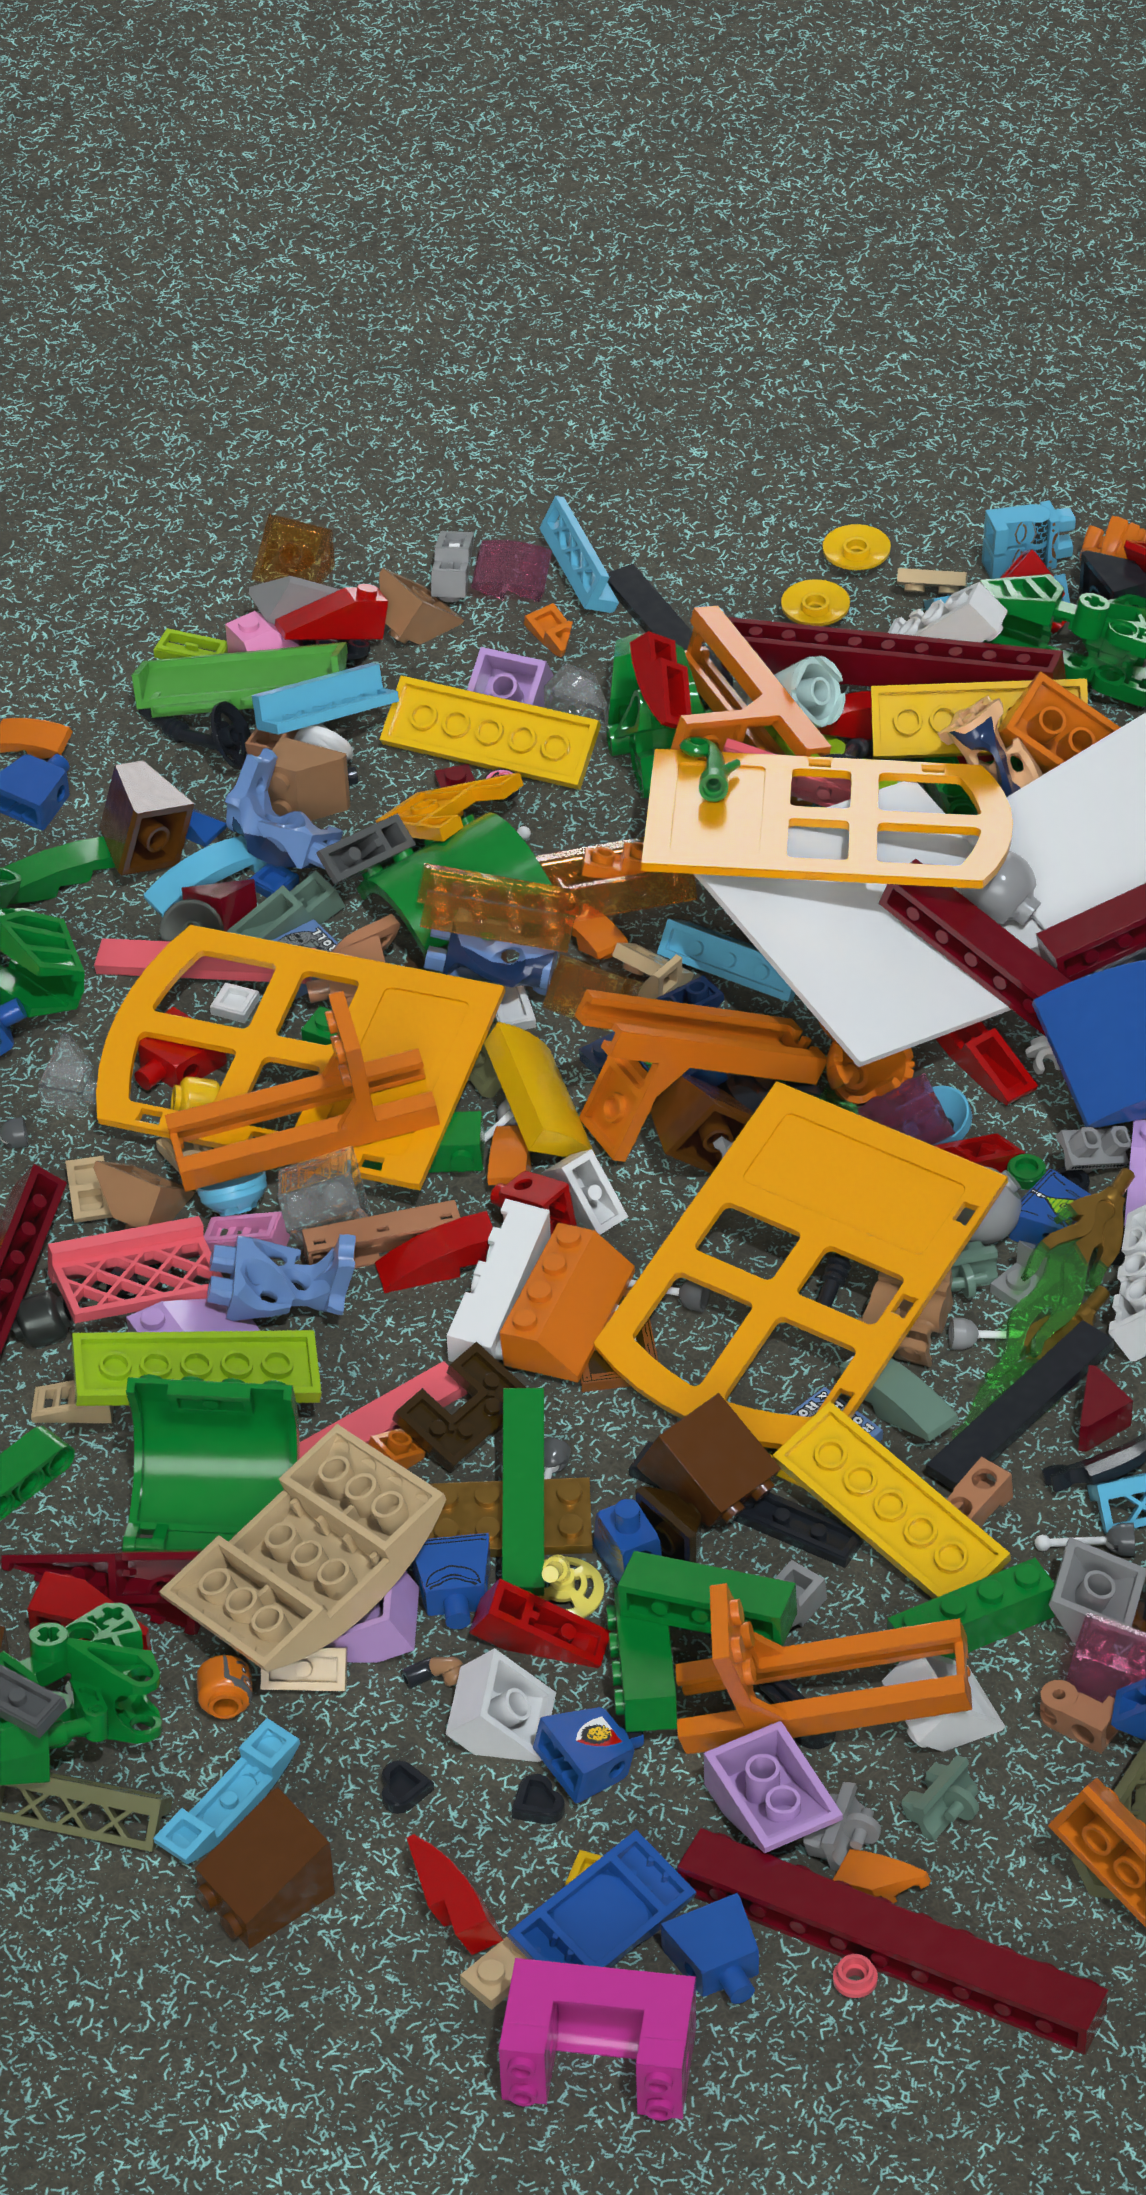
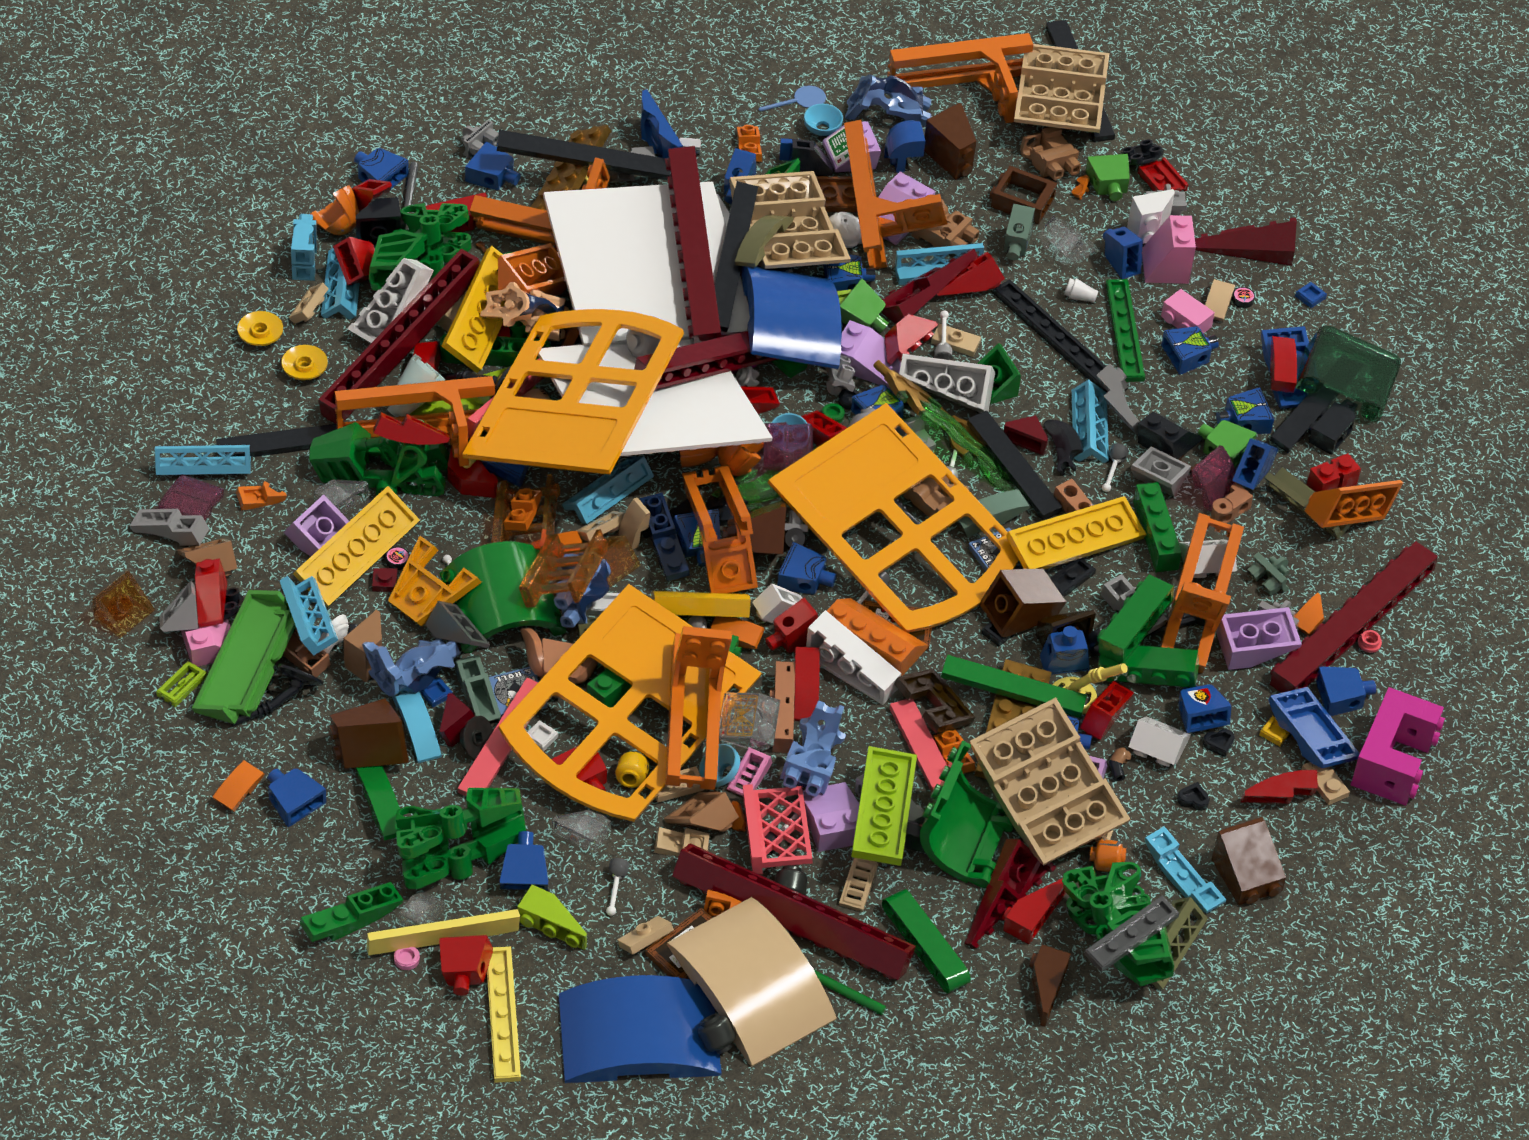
camera: 80 degrees left, 5 degrees up
green plant [679,737,741,802] -> none
none -> blue torso [777,542,837,595]

